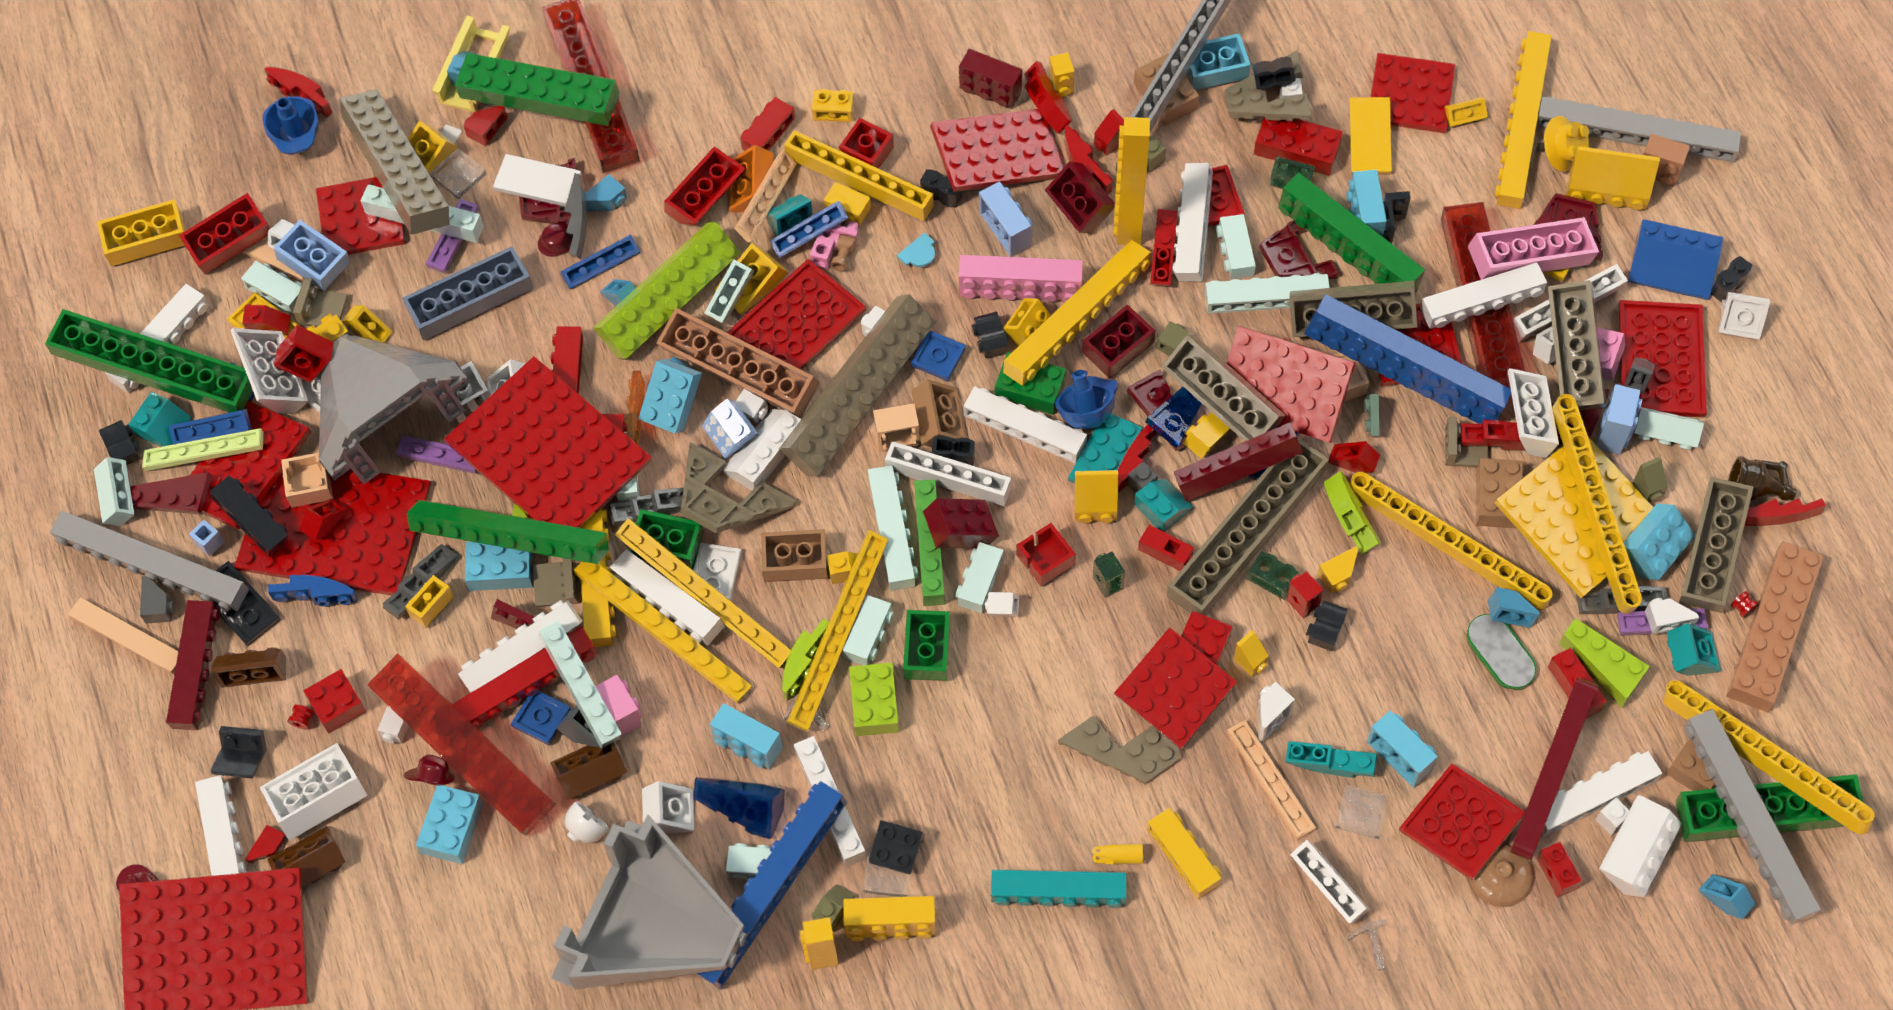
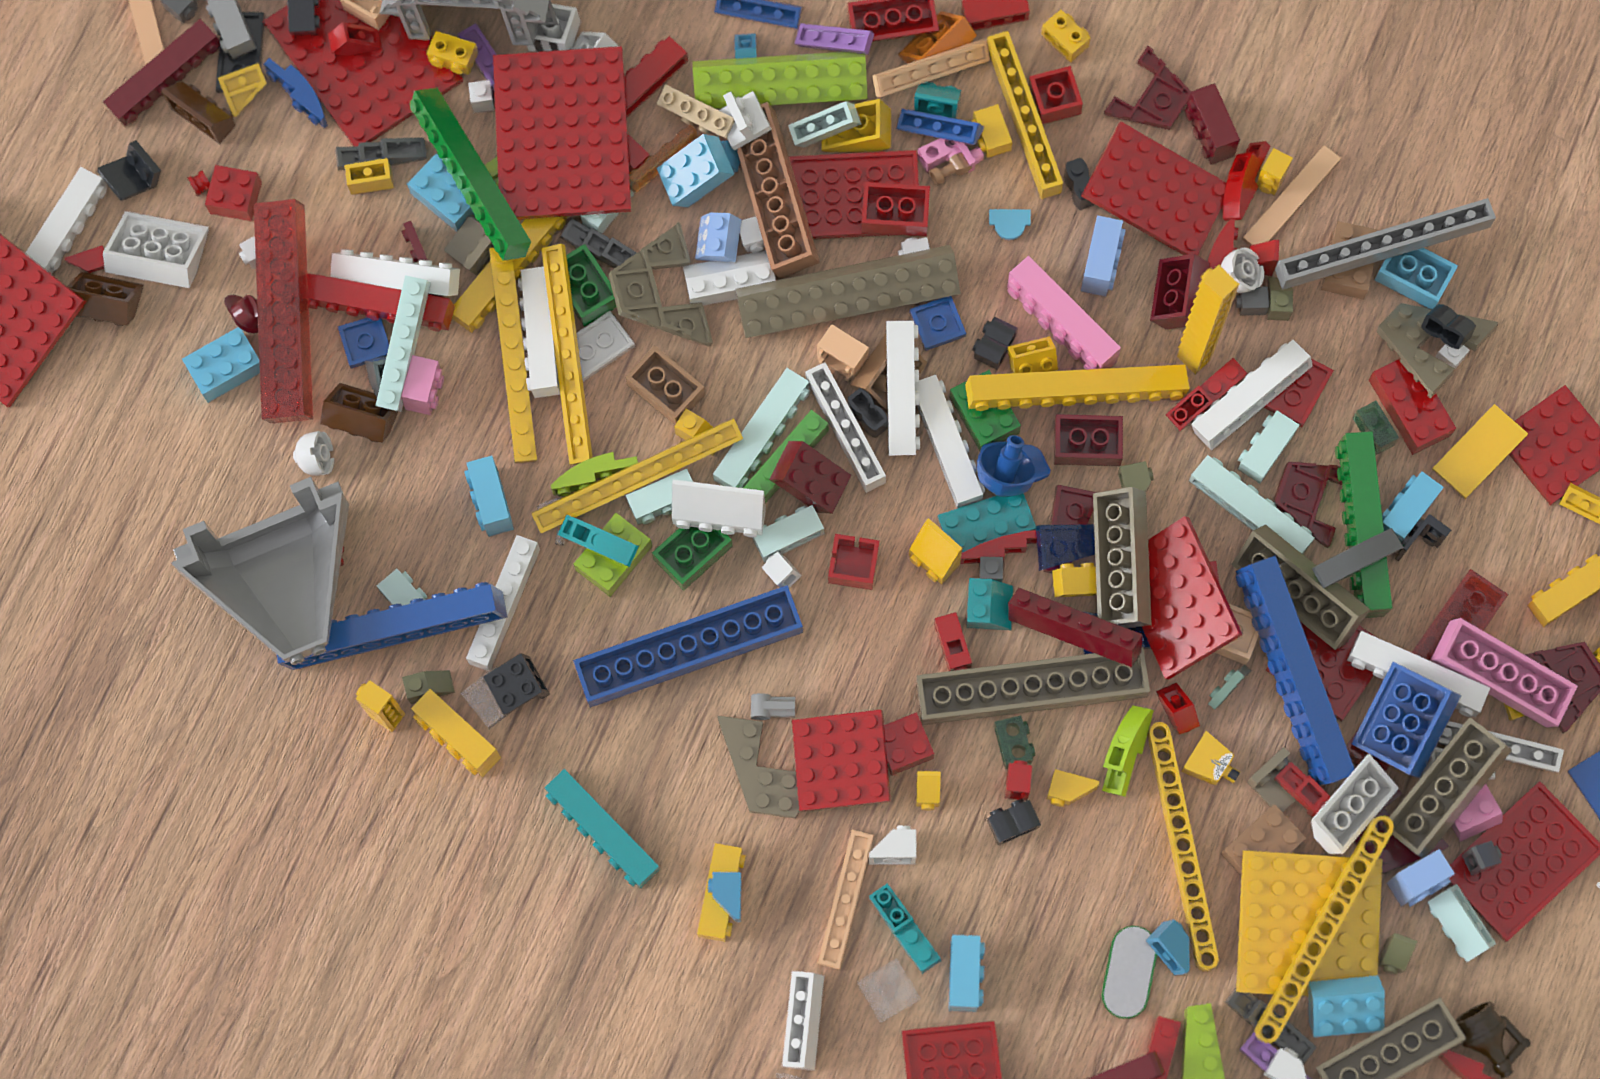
camera: 45 degrees right, 10 degrees up
white slope [642,781,694,834] -> none
clear blue wedge [694,777,785,839] -> none
yellow piece [1092,844,1143,864] -> none
clear green brick [1093,551,1125,598] -> none
none -> yellow wing [218,63,267,117]
none -> yellow brick [427,31,478,75]
none -> white brick [468,80,495,113]
none -> teal slope [557,515,639,567]
none -> blue brick [573,585,803,708]
none -> tan bracket [656,84,735,138]
none -> white slope [672,480,766,537]
none -> dark azure slope [708,872,742,922]
none -> white bracket [719,91,772,151]
none -> light grey piece [751,694,795,720]
none -> medium lavender plate [794,23,874,54]
none -> red brick [861,182,930,237]
none -> white brick [886,320,920,456]
none -> dark red wing [1104,46,1191,130]
none -> yellow torso [1181,731,1240,786]
none -> white cylinder [1221,247,1264,293]
none -> light nougat tile [1242,145,1341,246]
none -> dark grey slope [1312,528,1403,589]
none -> blue slope [1351,662,1462,778]

